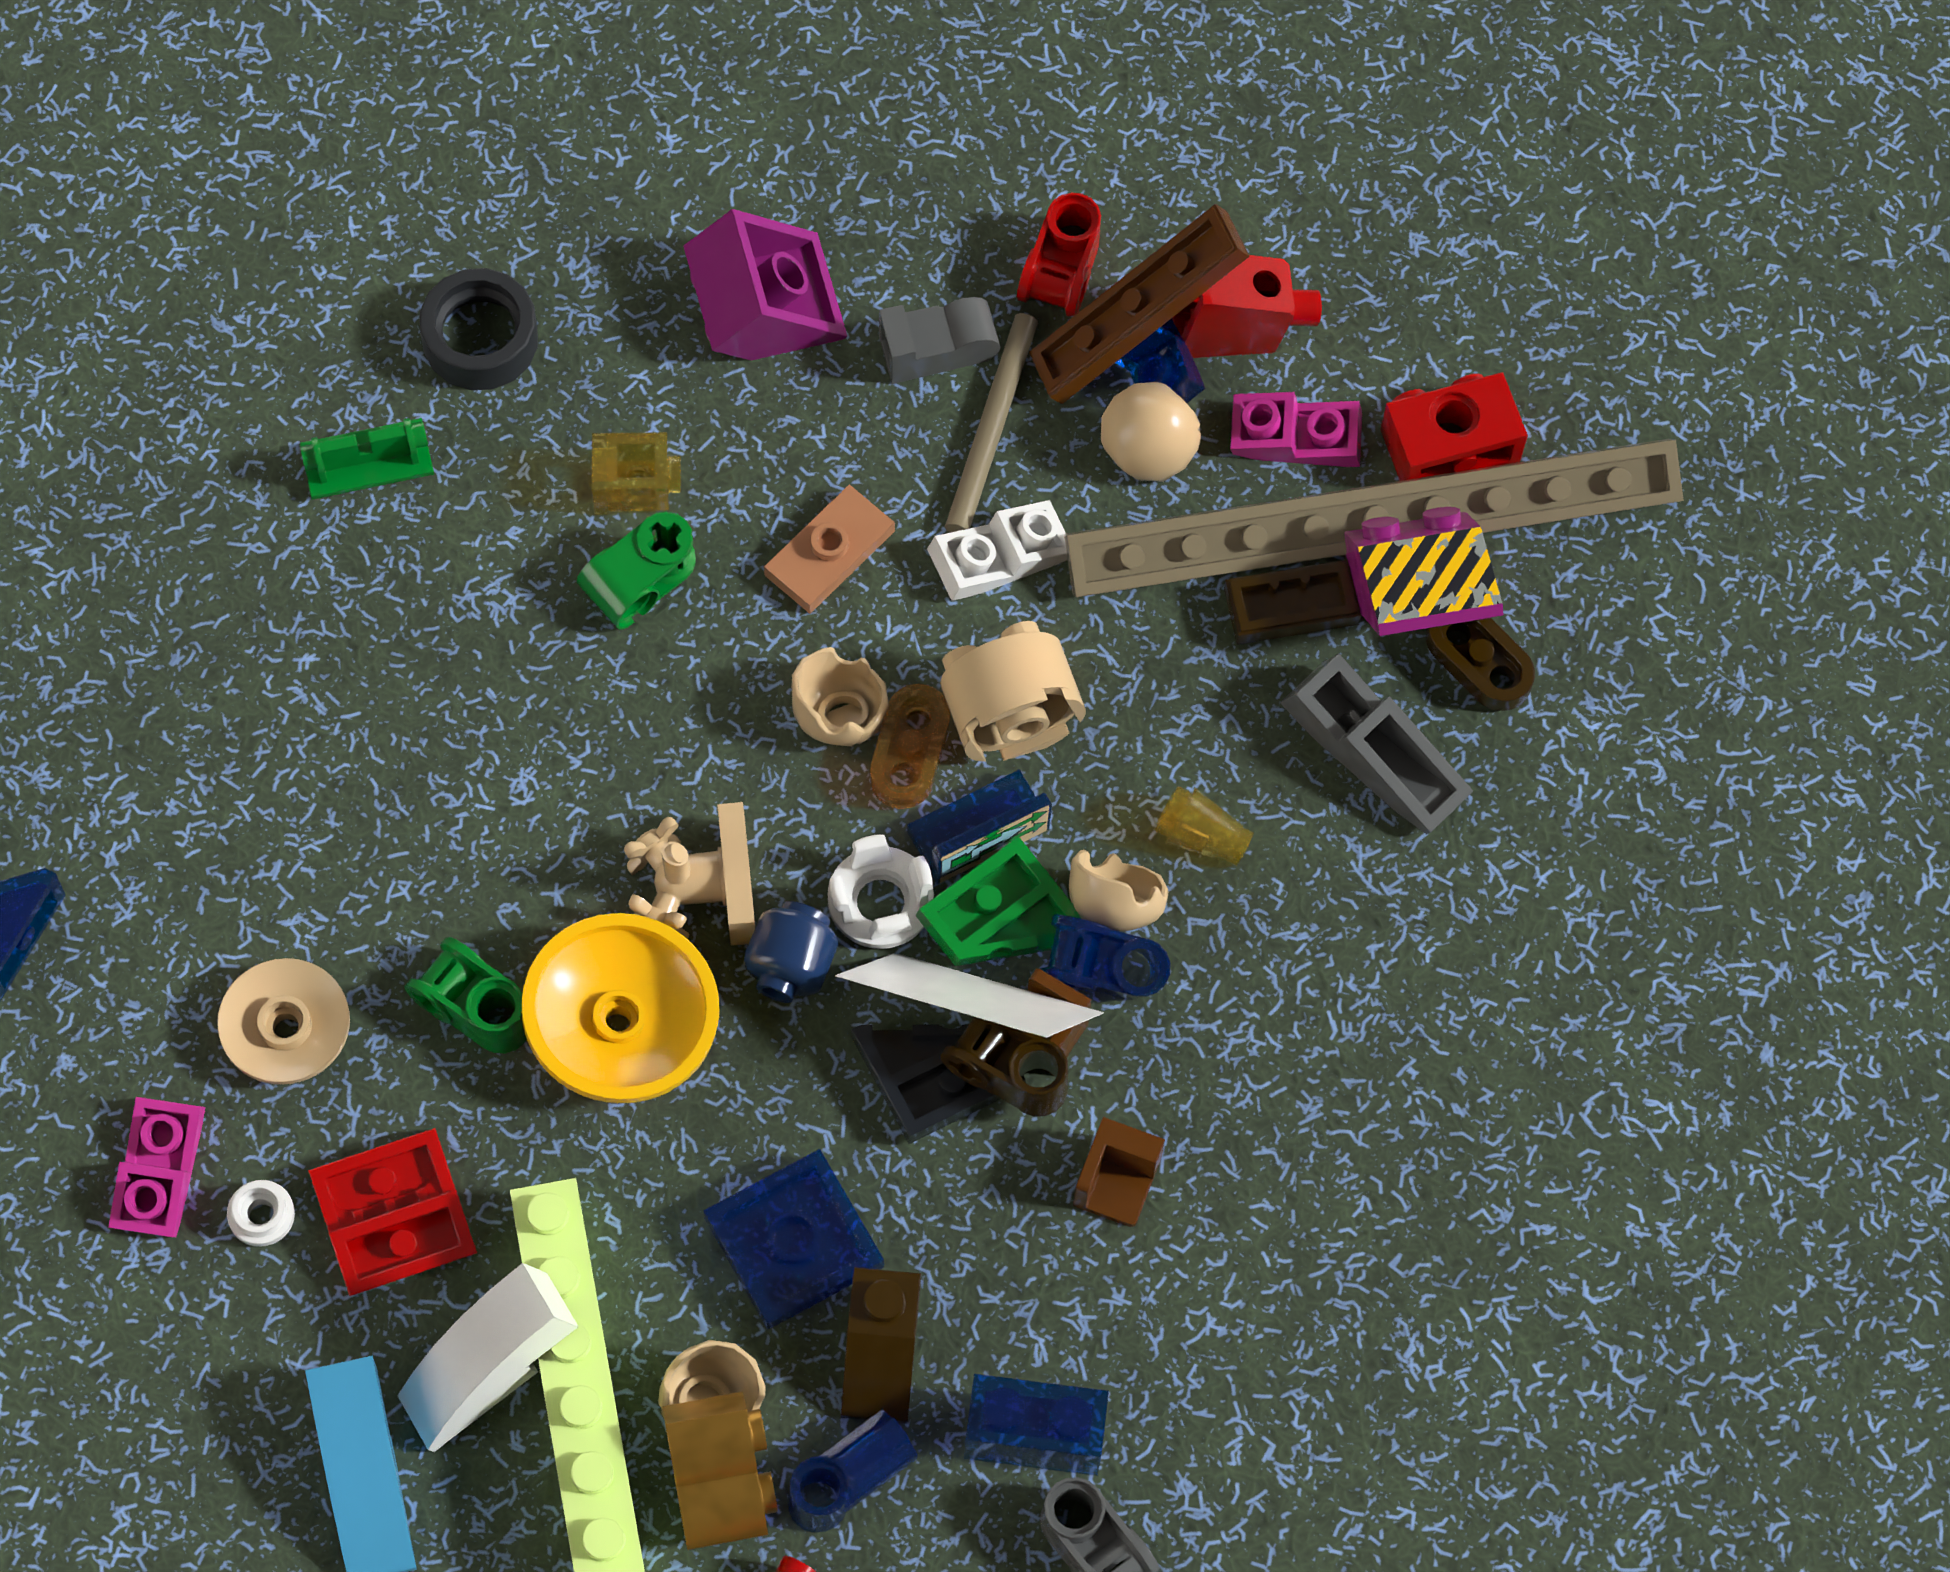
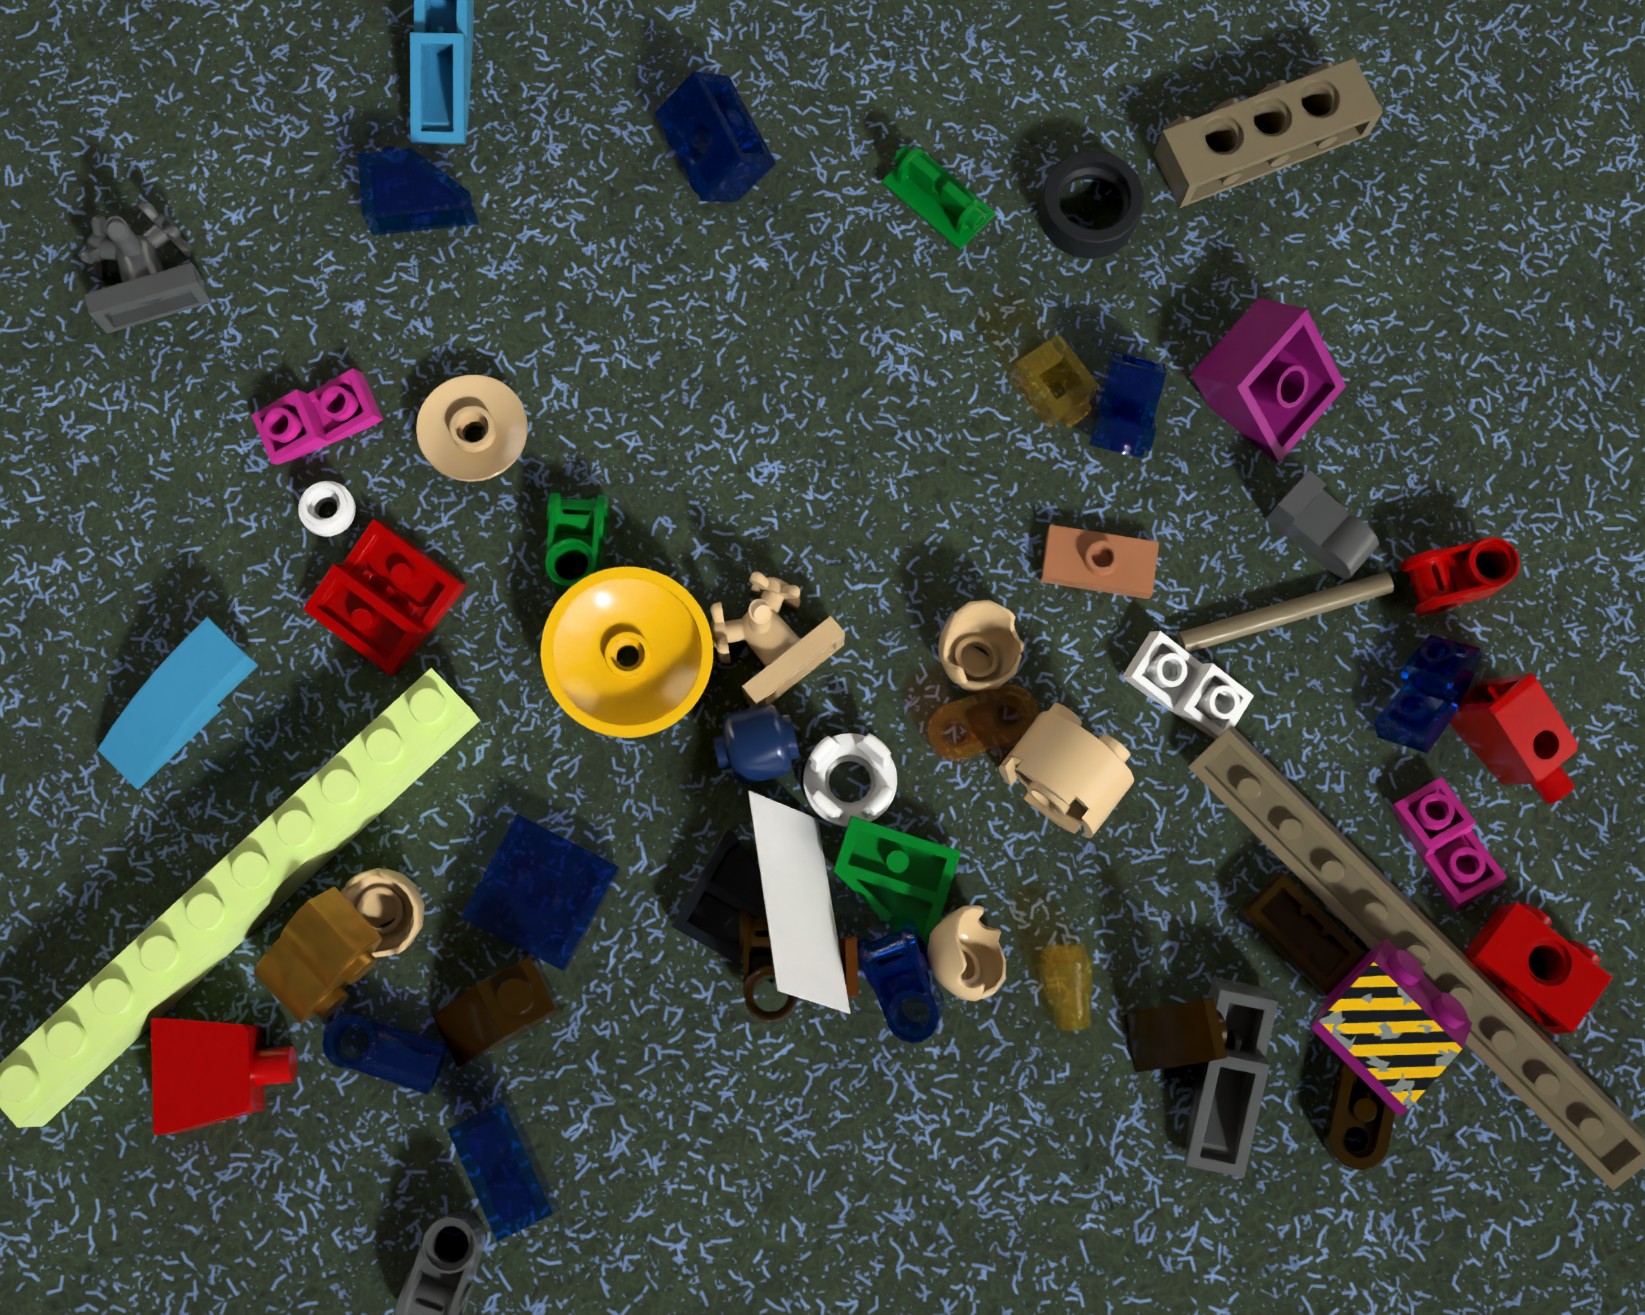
camera: 55 degrees right, 10 degrees up
white slope [398,1263,578,1452] -> none
green piece [576,511,696,630] -> none
clear blue panel [907,769,1052,885] -> none
reddish brown tile [1029,204,1250,404] -> none
reddish brown panel [1073,1117,1165,1227] -> none
tan hair [1101,382,1201,482] -> none
none -> clear blue brick [655,71,776,202]
none -> clear blue brick [1089,350,1167,458]
none -> dark brown slope [1124,997,1227,1072]
none -> dark tan brick [1154,58,1383,208]

